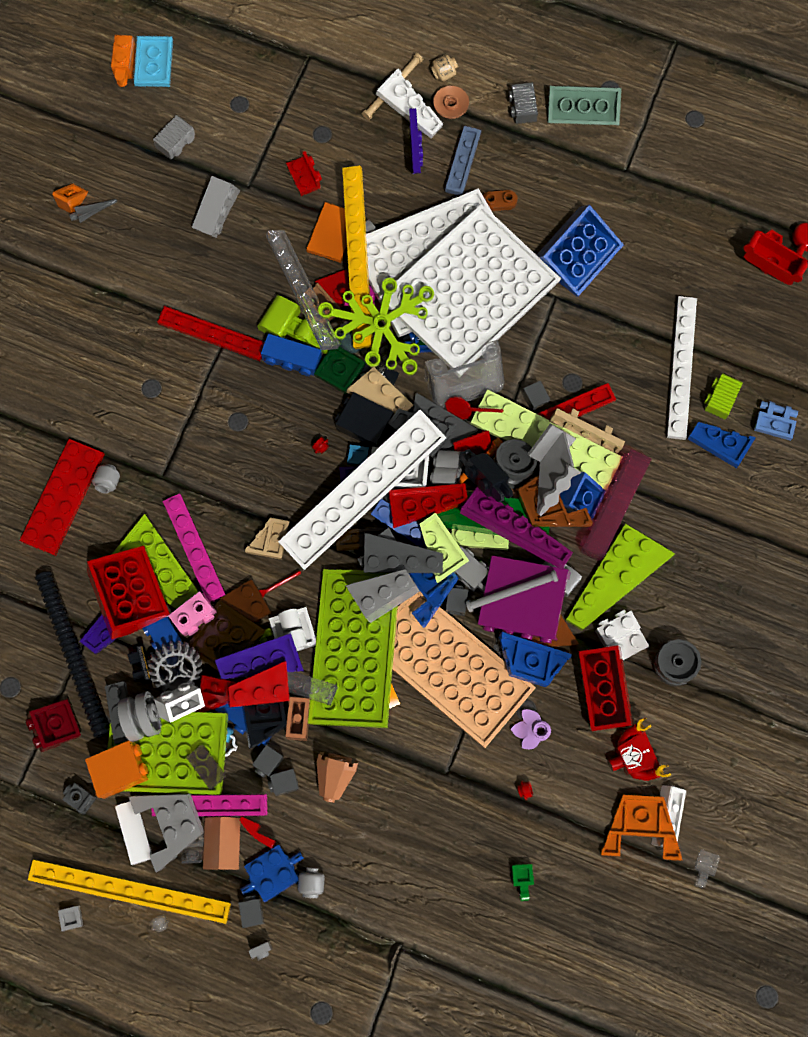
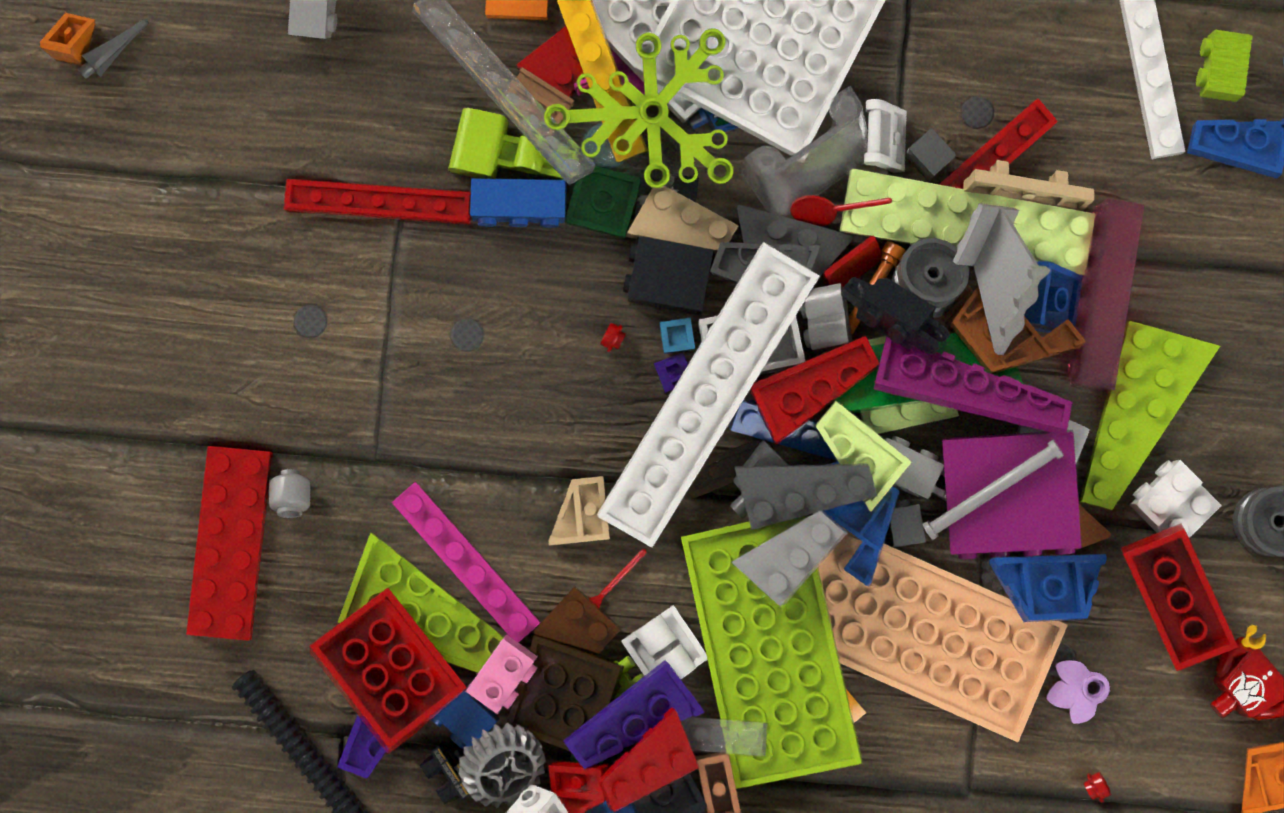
camera: 15 degrees left, 10 degrees up
none -> white plate [864,99,907,173]

